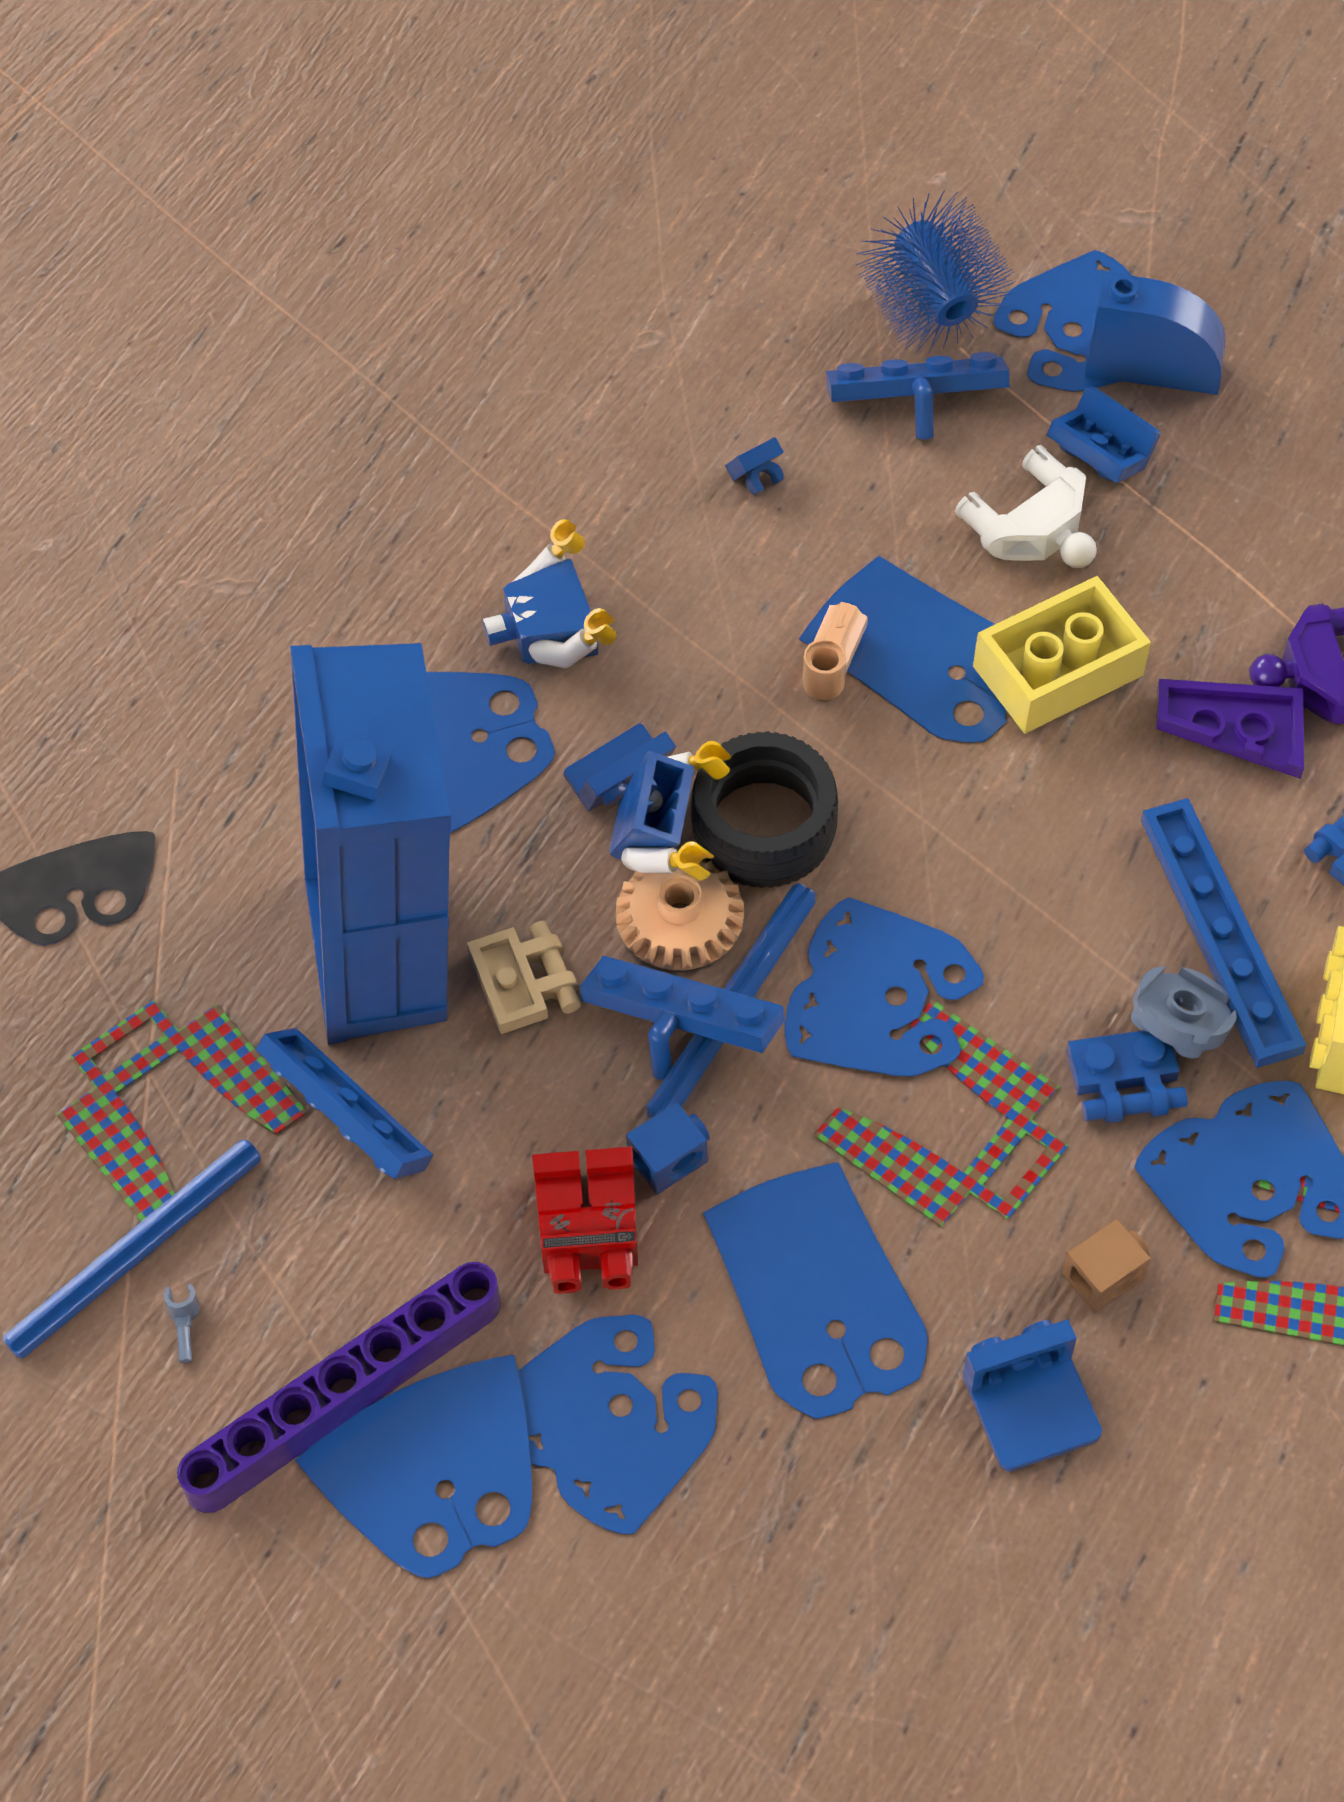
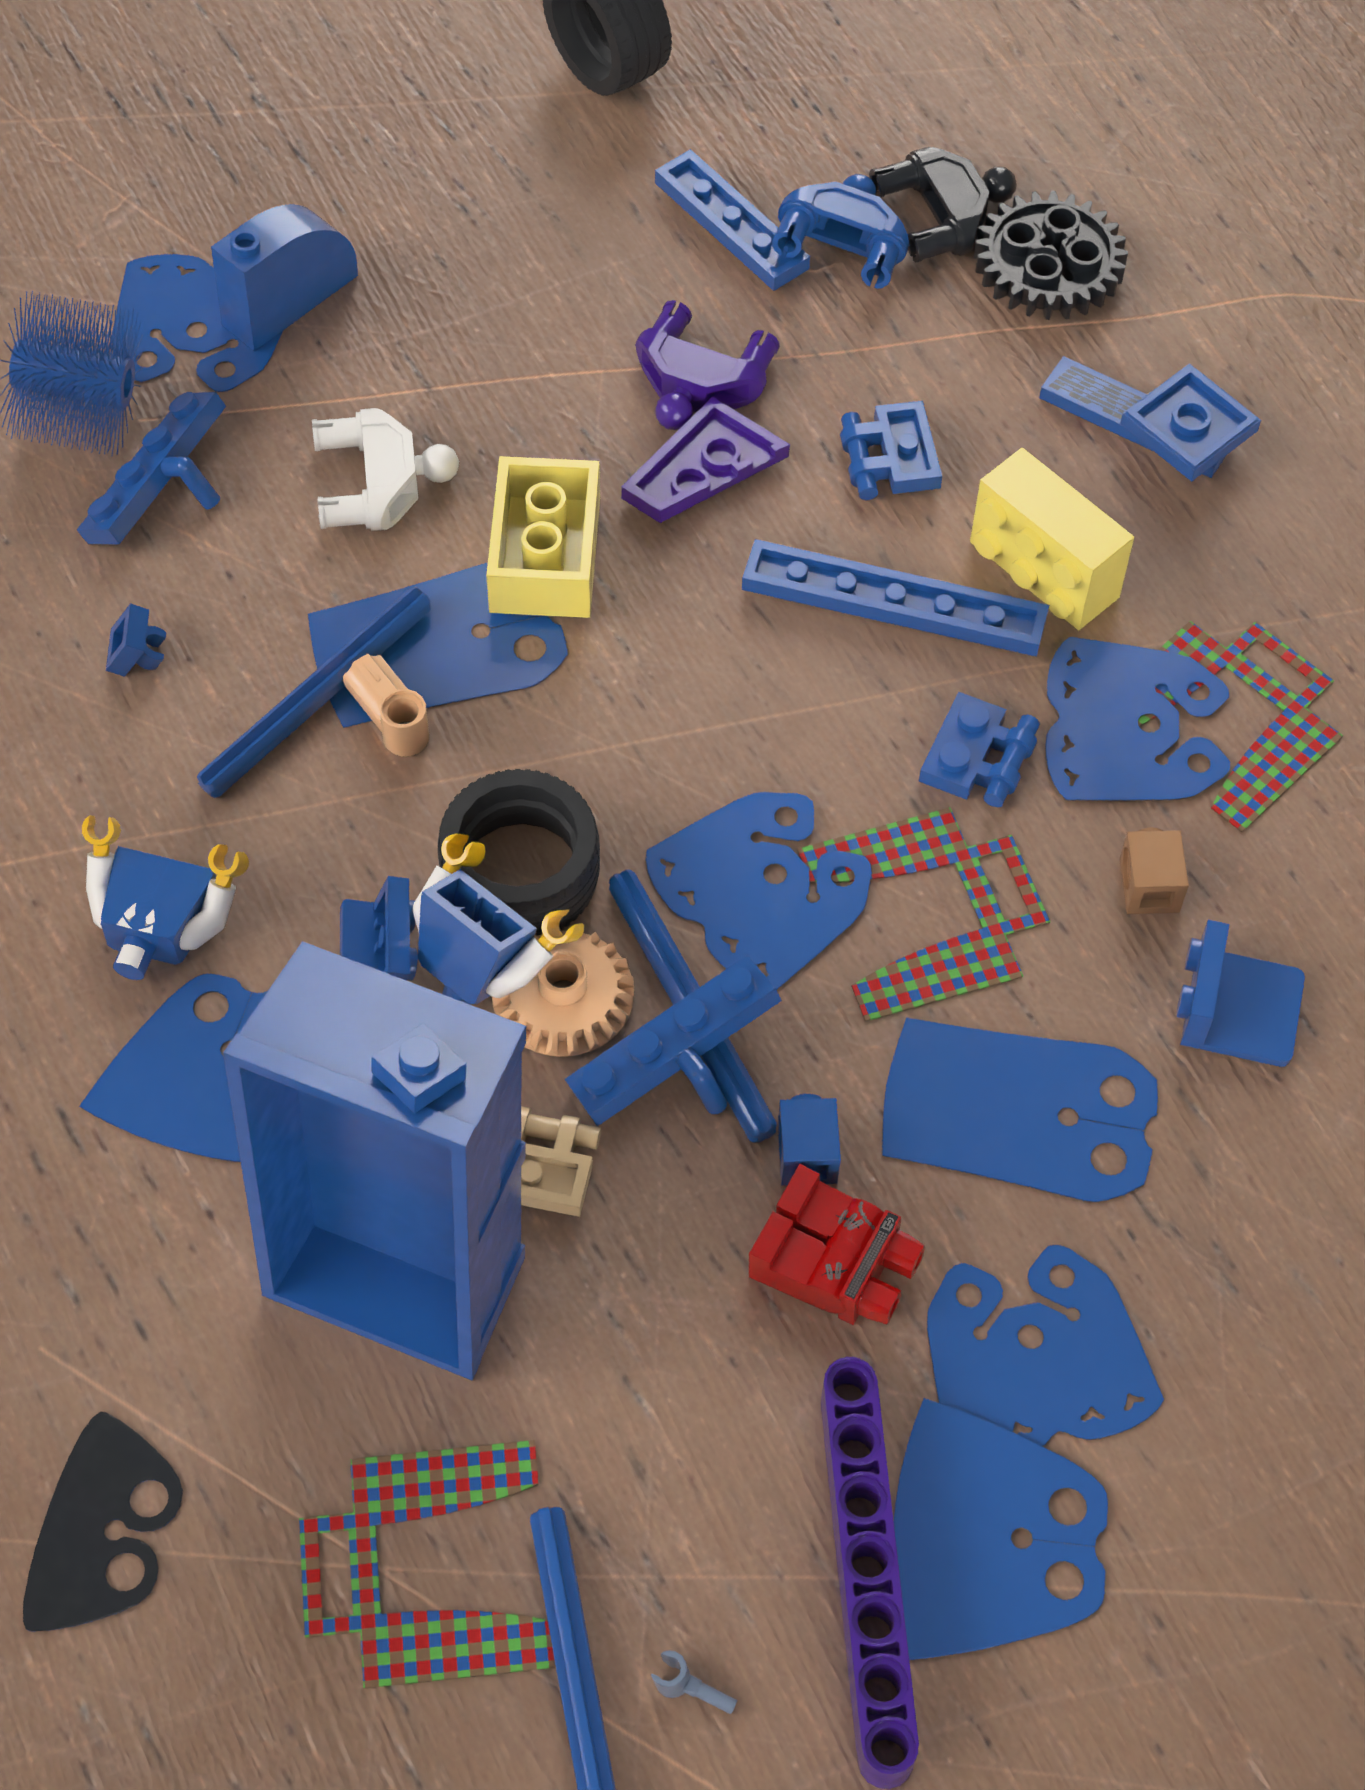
camera: 60 degrees left, 0 degrees up
blue plate [256,1028,434,1179] -> none
blue bracket [1046,386,1161,483] -> none
sand blue plate [1131,966,1236,1059] -> none
none -> blue axle [197,587,431,798]

